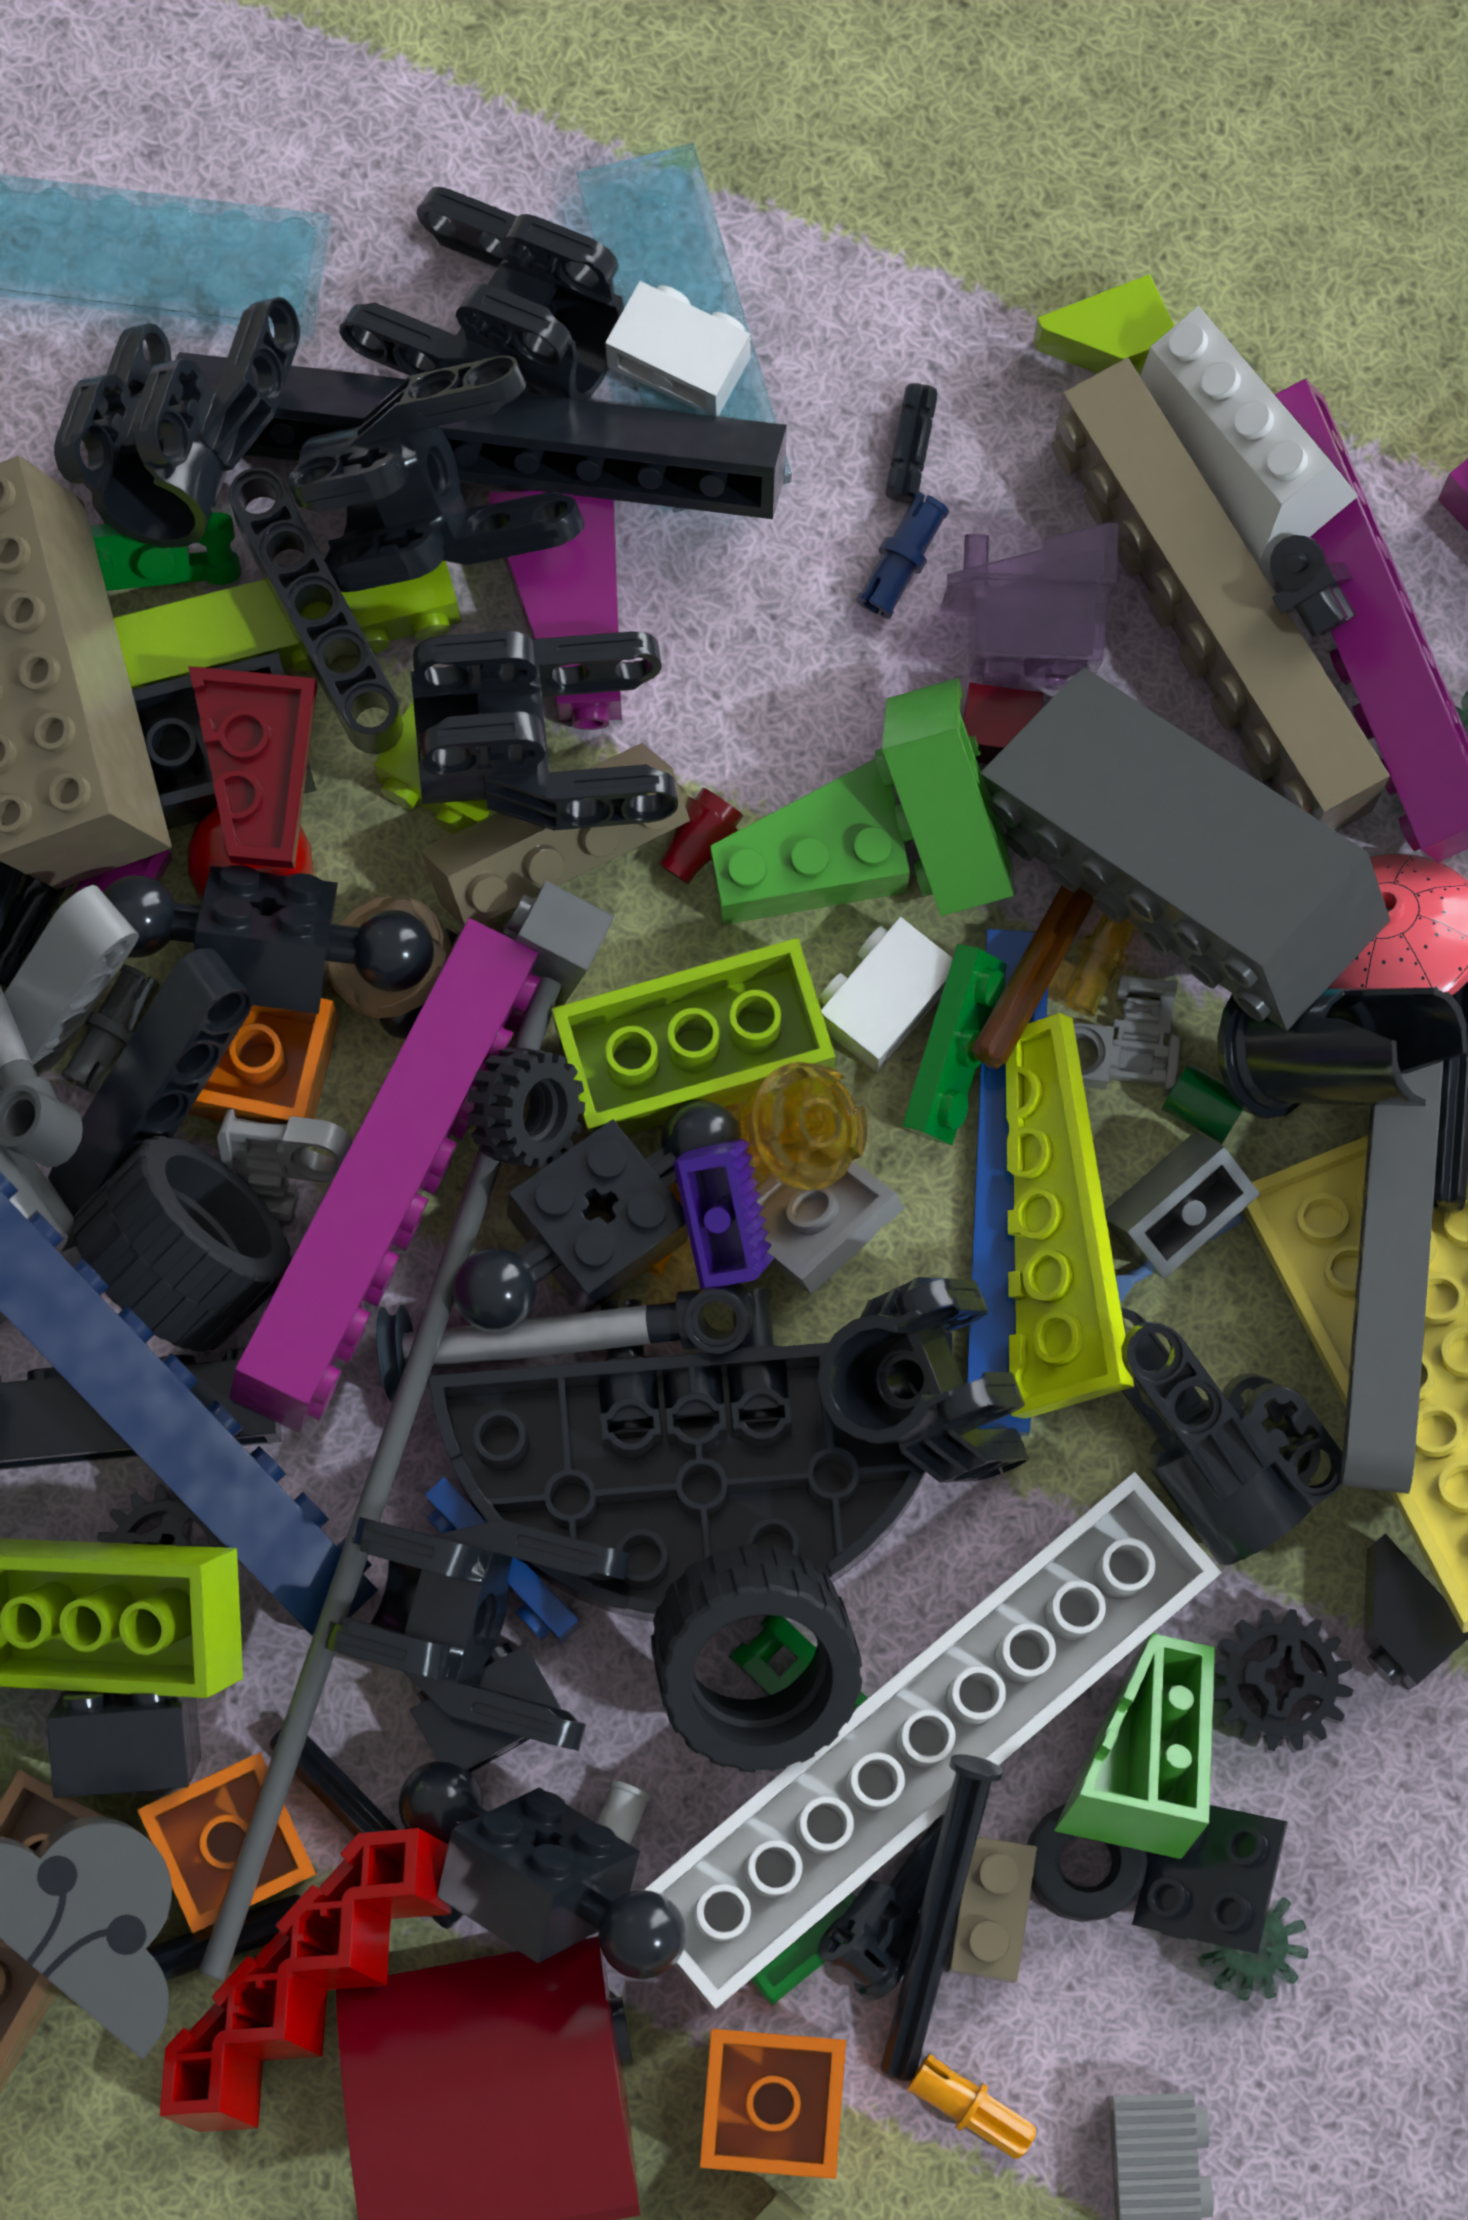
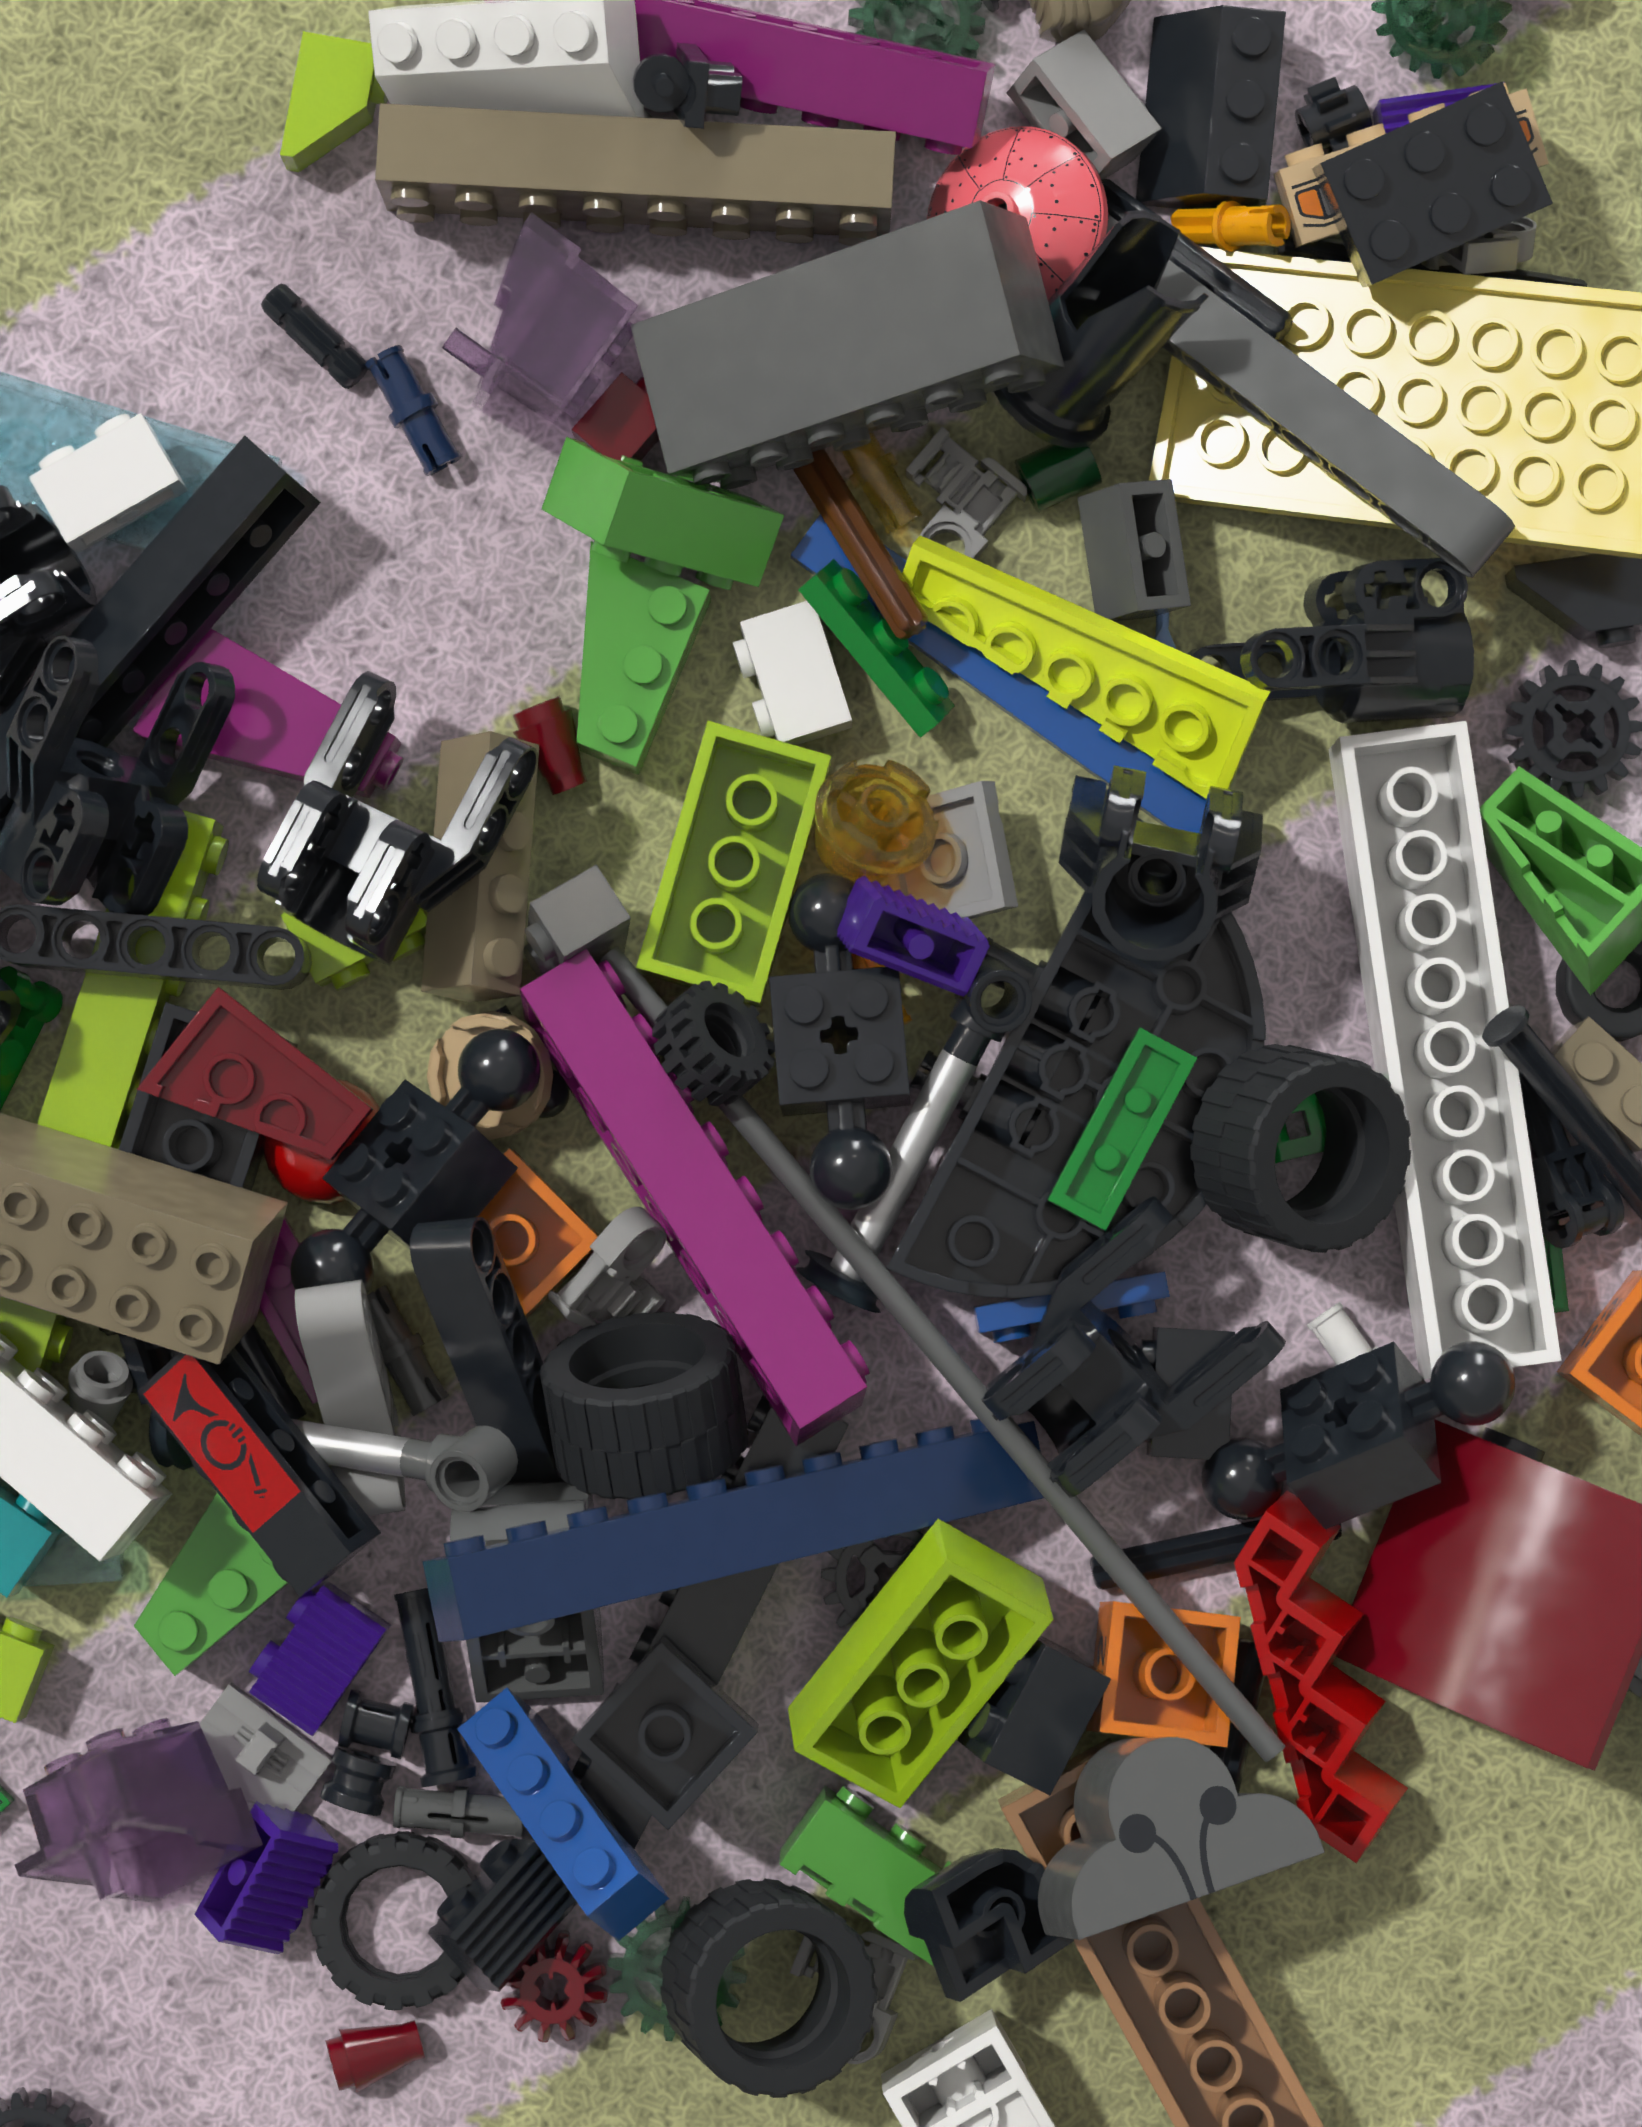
camera: 60 degrees left, 10 degrees up
none -> green plate [1047,1028,1197,1231]

